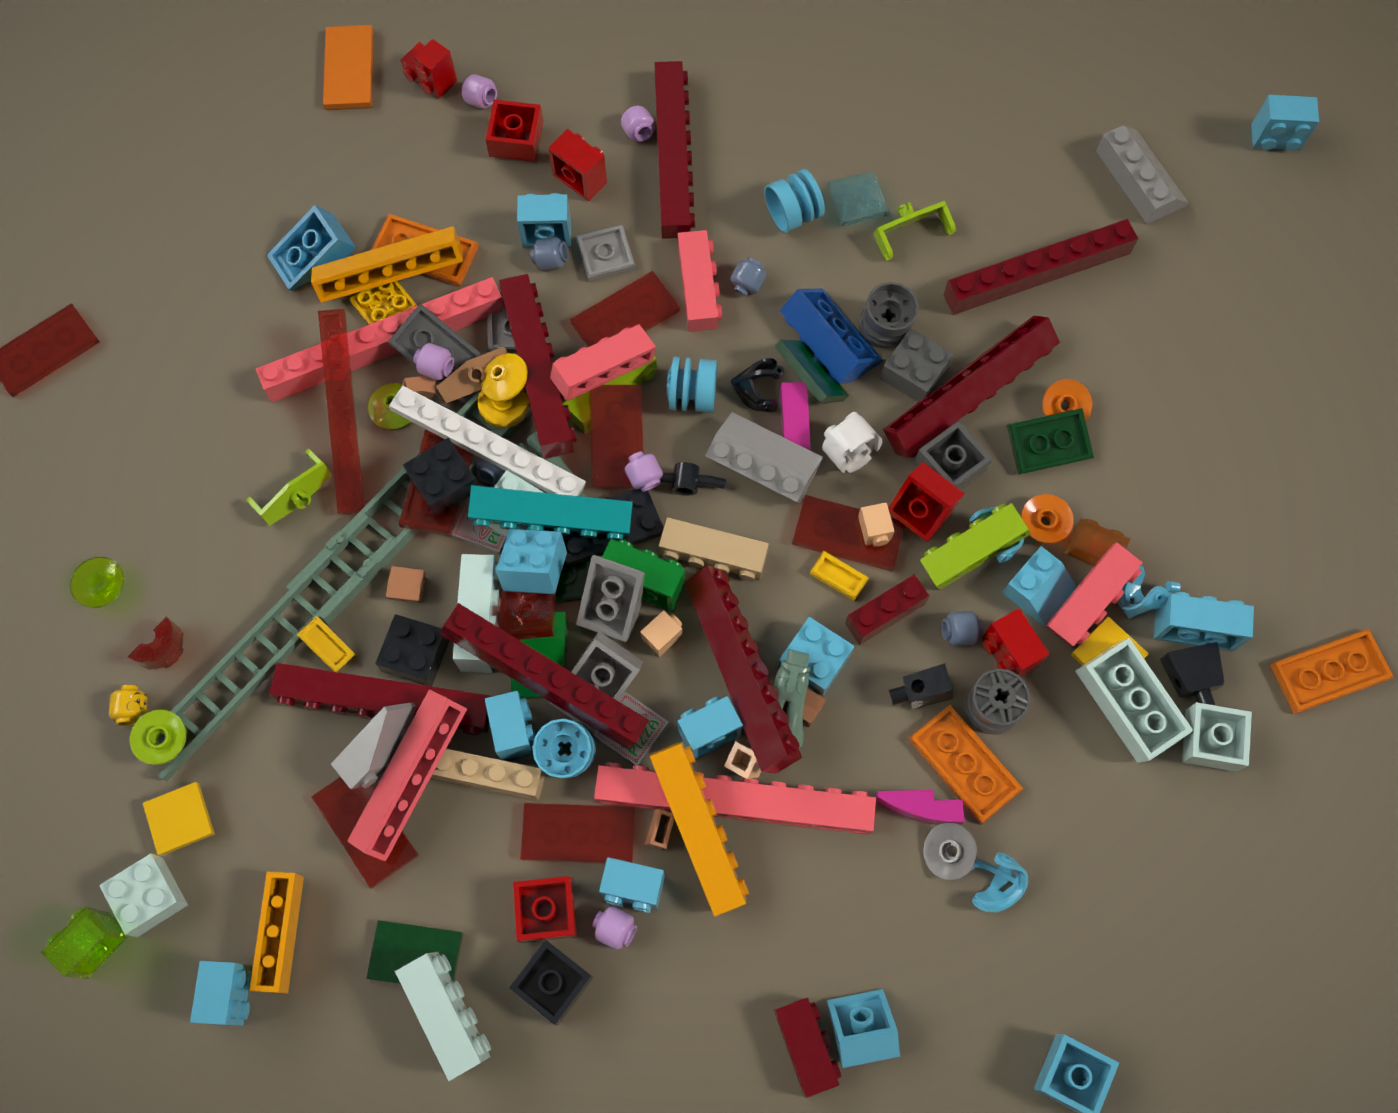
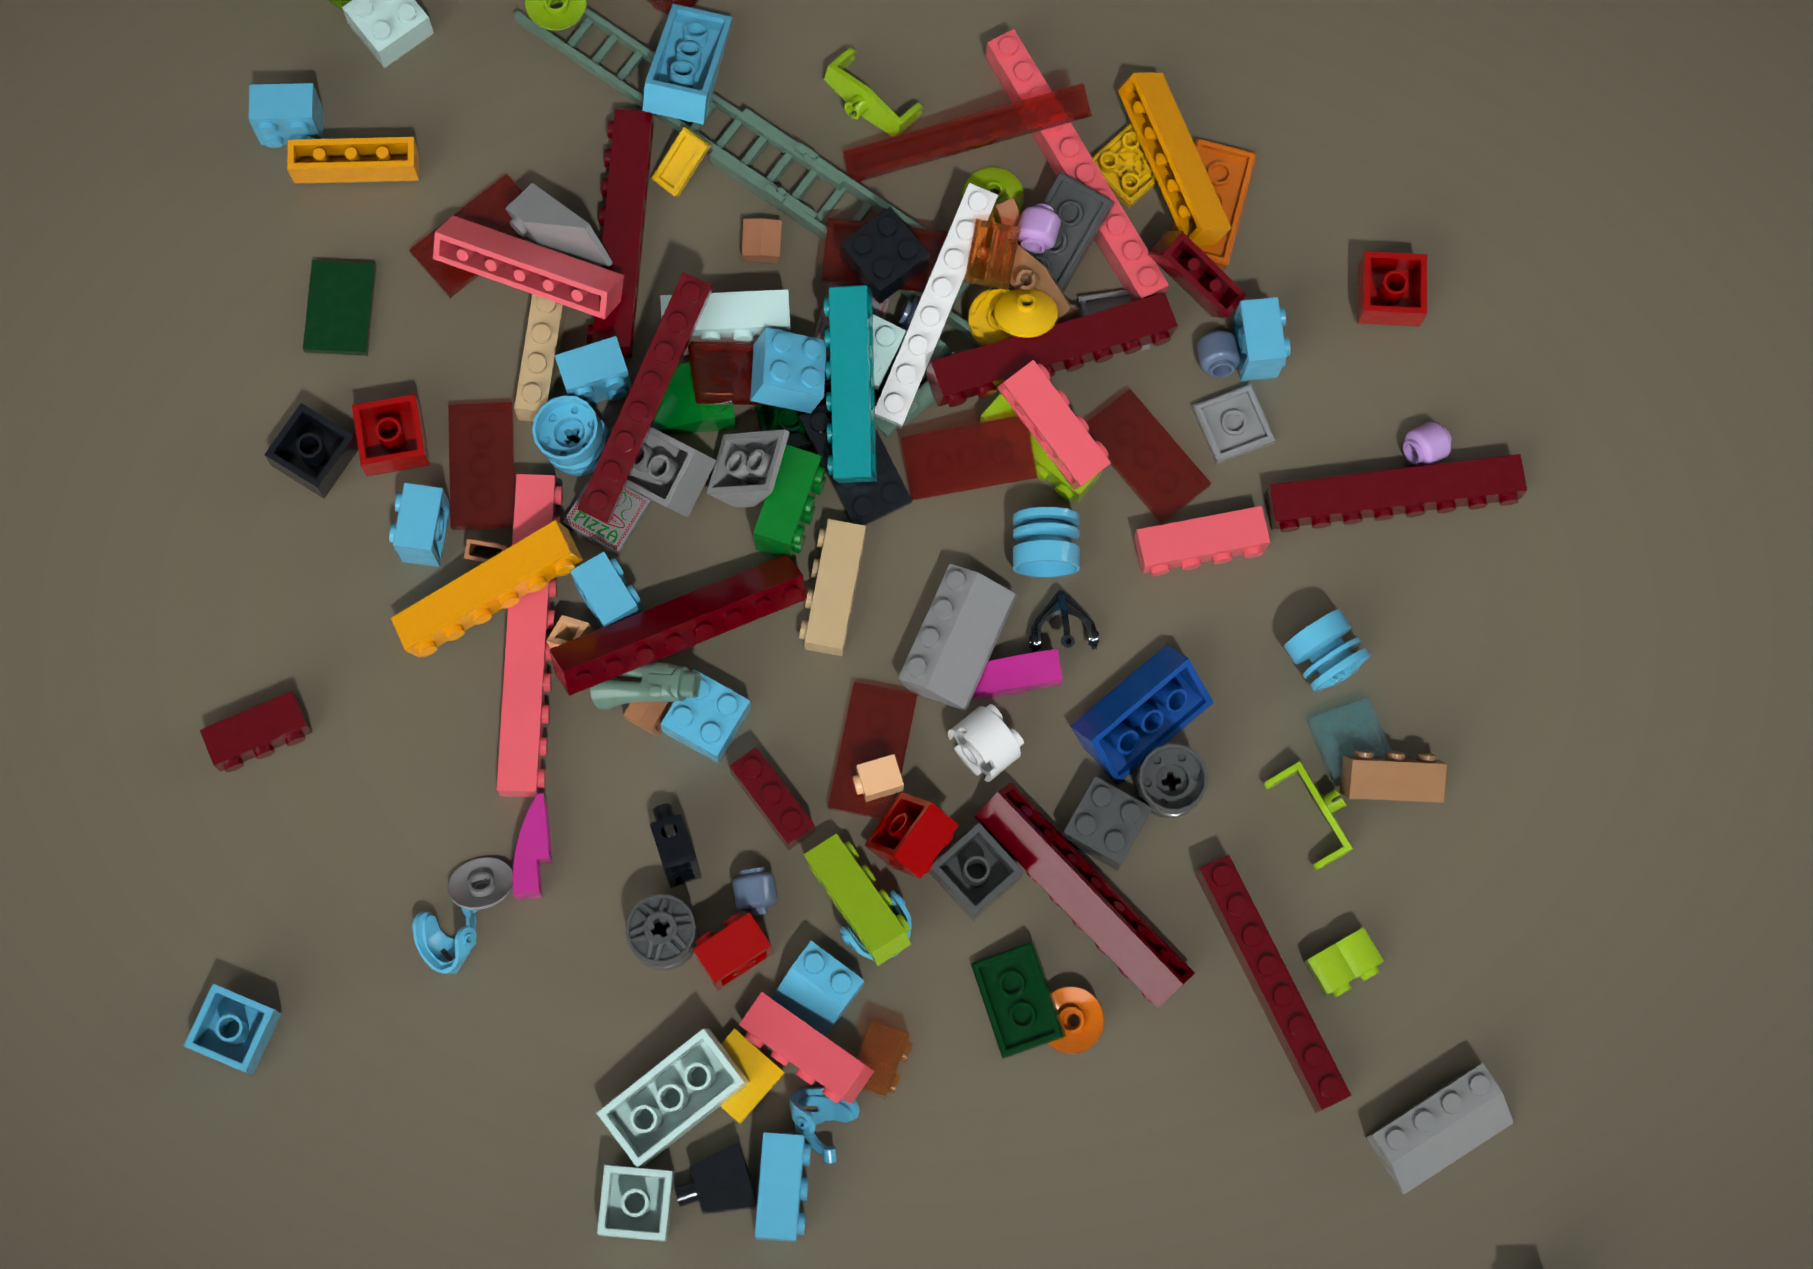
camera: 80 degrees right, 5 degrees up
yellow tile [143,782,215,856] -> none
dark azure slope [267,205,356,291] -> none
orange tile [323,25,374,110] -> none
black brick [375,614,450,686] -> none
light aqua brick [395,952,491,1081] -> none
red brick [400,38,457,99] -> none
lavender head [461,74,497,109] -> none
red brick [548,128,607,202] -> none
lavender head [592,906,637,950] -> none
lavender head [625,451,663,492] -> none
light nougat brick [640,610,683,657] -> none
black piece [660,462,726,496] -> none
sand blue head [730,257,767,296] -> none
dark green tile [775,340,849,403] -> none
yellow tile [810,551,869,601] -> none
medium azure slope [827,989,900,1068] -> none
orange tile [908,705,1024,824] -> none
orange dish [1021,494,1074,544] -> none
none -> medium azure slope [642,4,733,125]
none -> clear orange brick [964,219,1021,290]
none -> dark red brick [1148,231,1247,318]
none -> lime brick [1304,927,1385,998]
none -> medium nougat brick [1340,750,1447,803]

